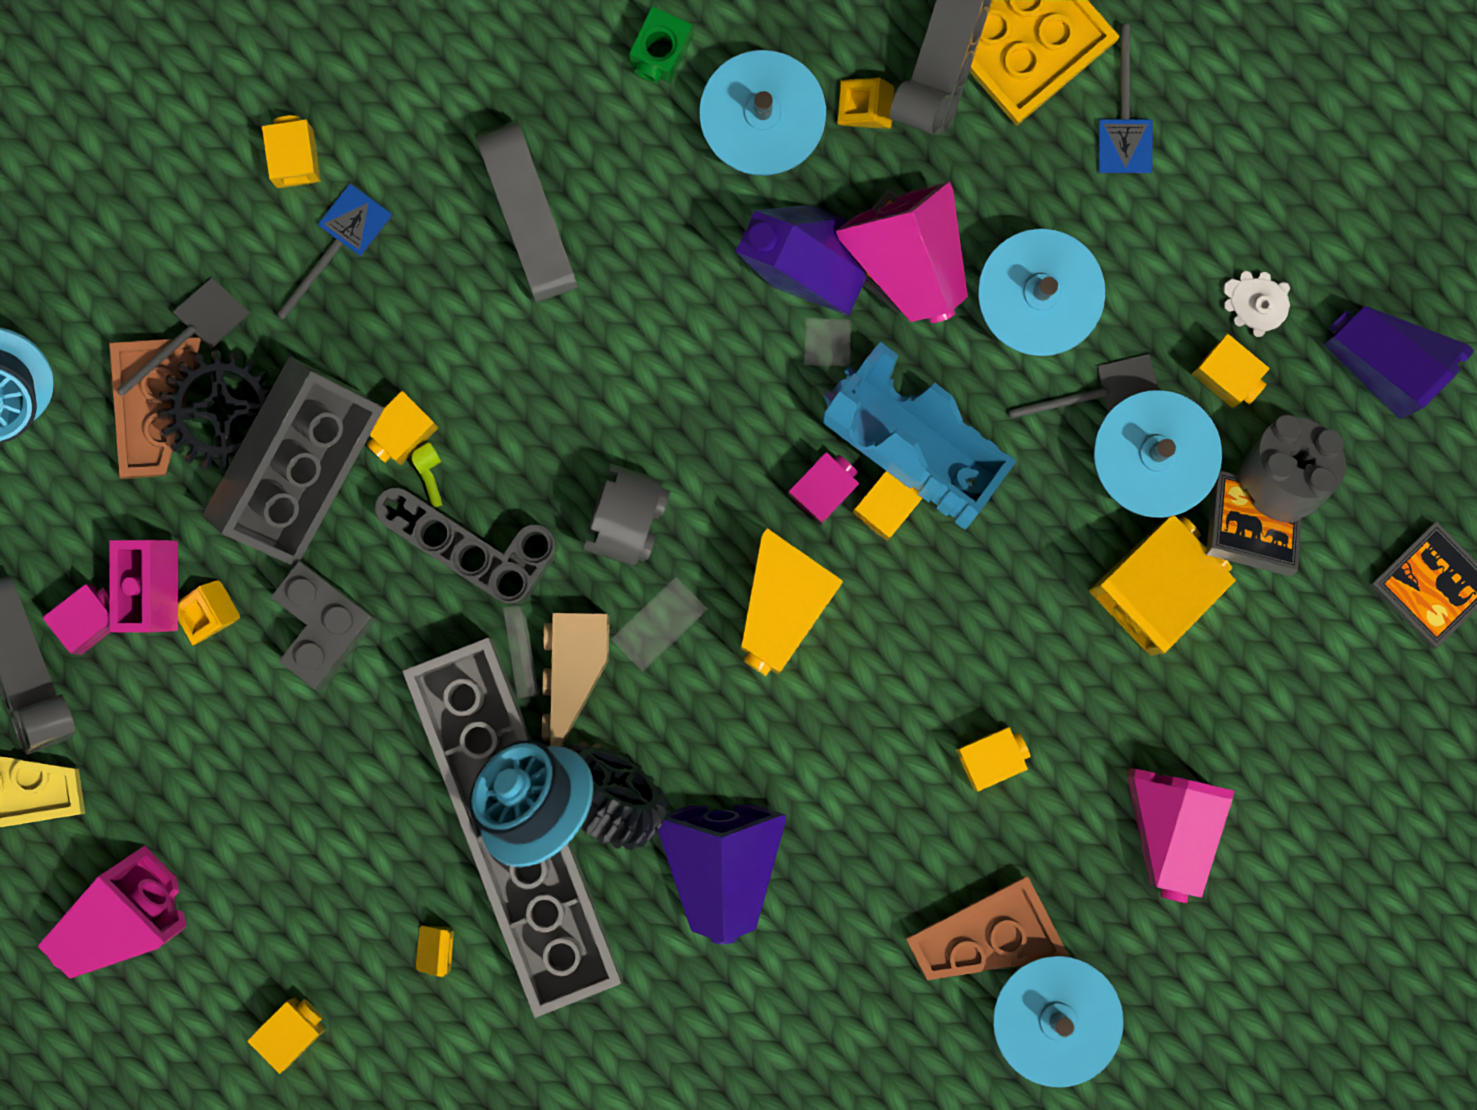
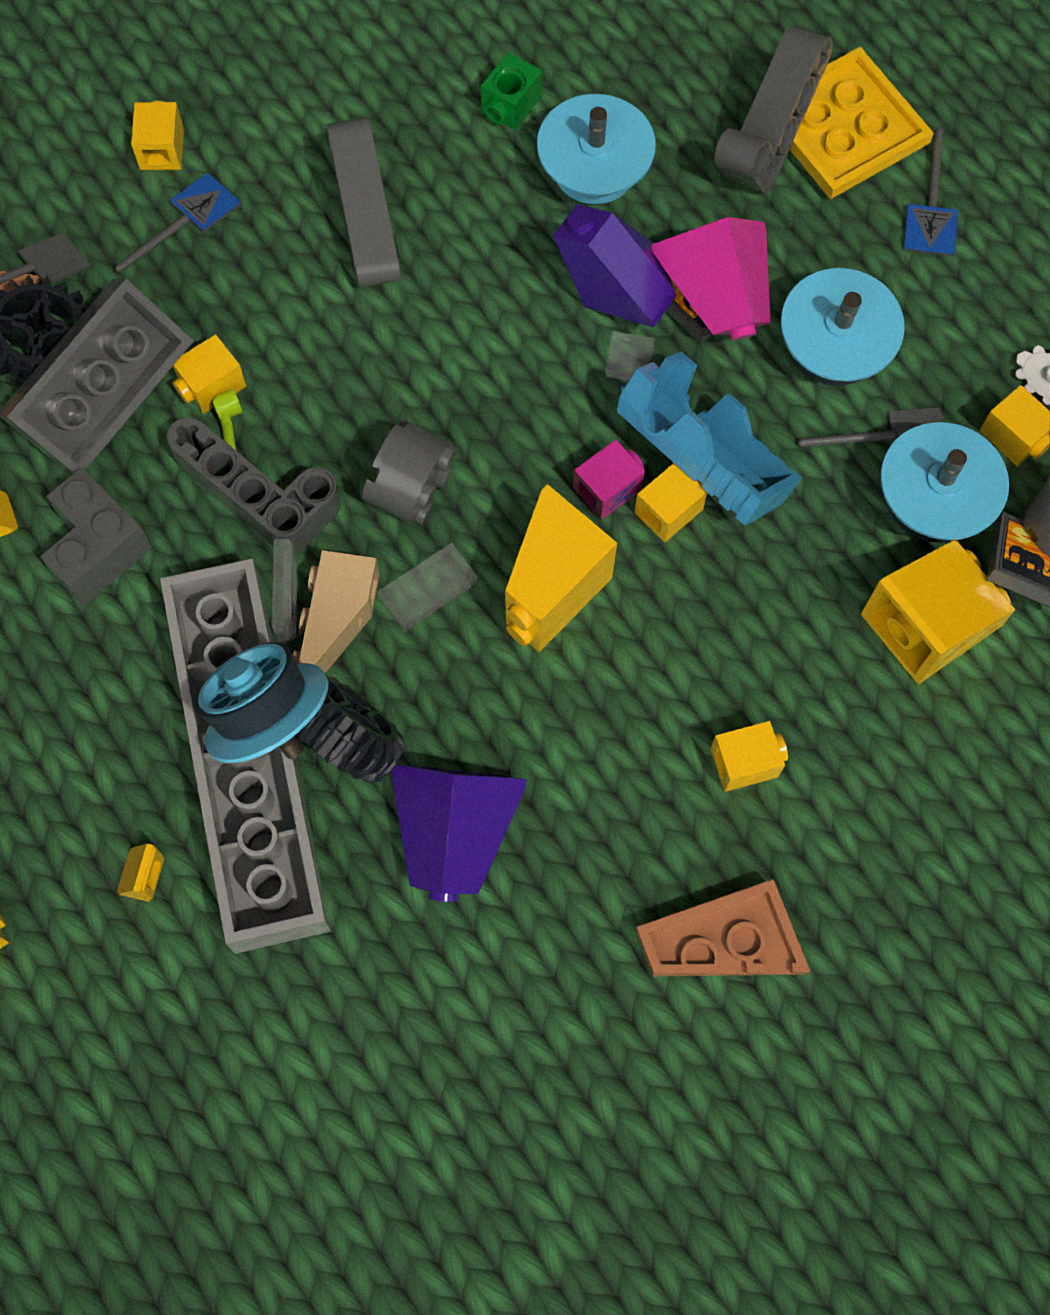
camera: 10 degrees right, 15 degrees down
yellow slope [837,78,894,129] -> none
medium azure piece [993,956,1123,1087] -> none
dark pink slope [1127,768,1234,903] -> none

